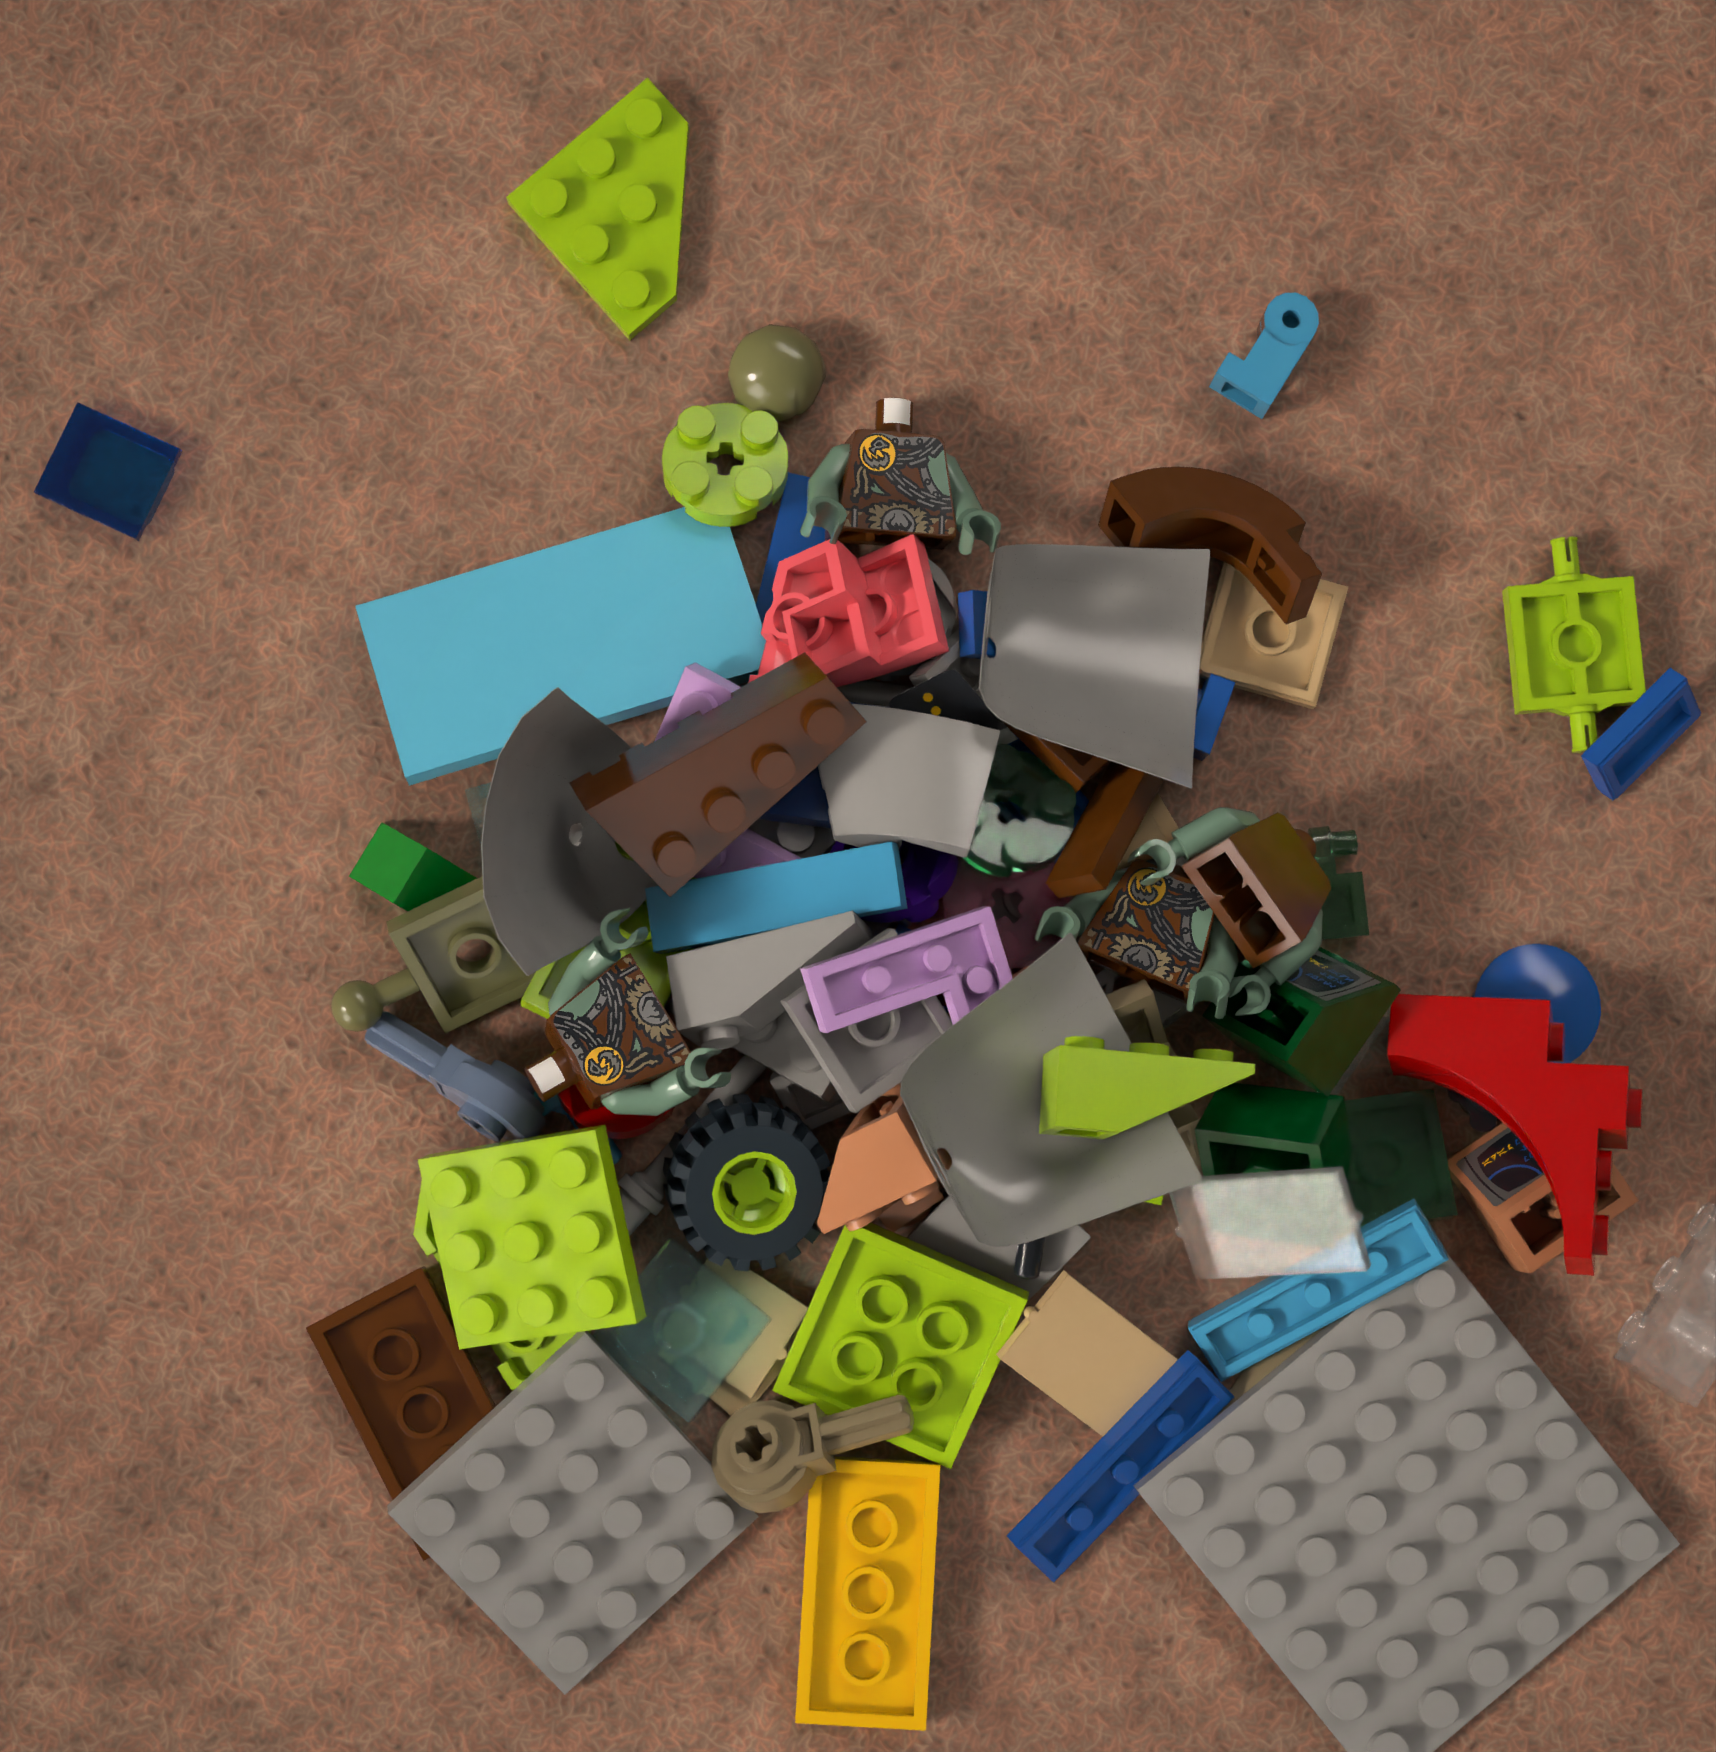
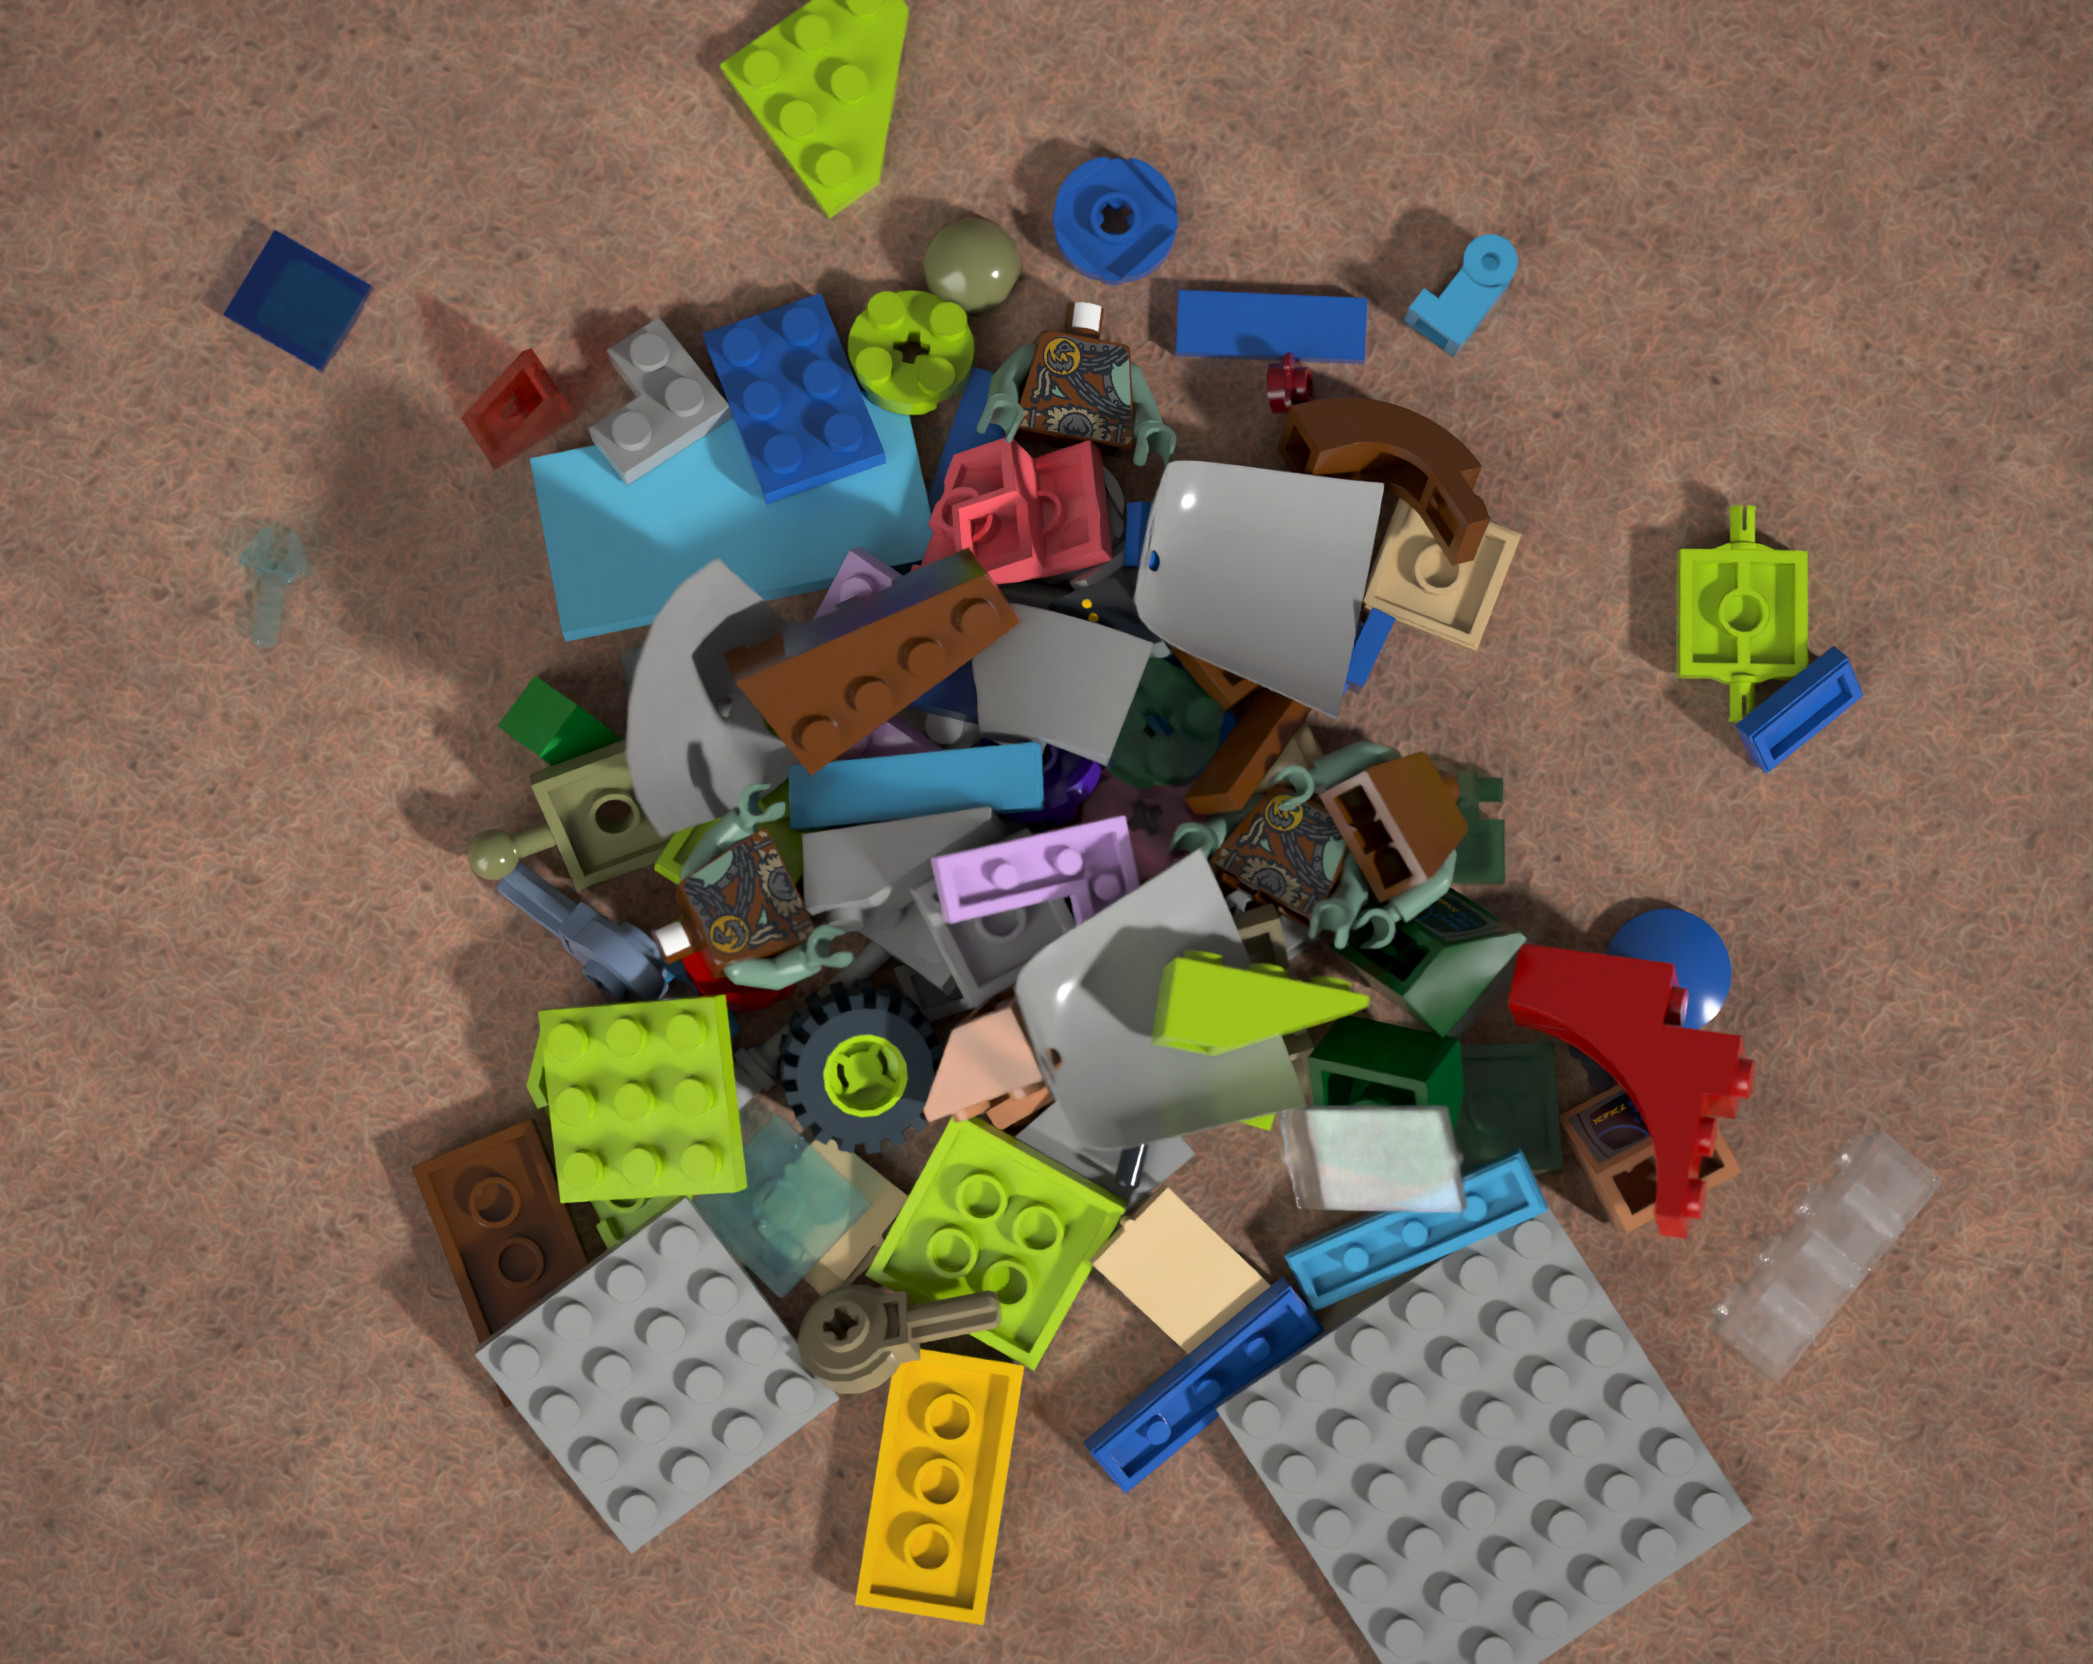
camera: 15 degrees right, 0 degrees up
none -> clear light blue bar [239,526,312,648]
none -> clear red slope [461,348,577,470]
none -> light grey plate [589,317,732,485]
none -> blue plate [702,293,886,505]
none -> blue plate [1053,156,1178,286]
none -> blue tile [1175,290,1368,364]
none -> dark red plate [1267,352,1314,414]

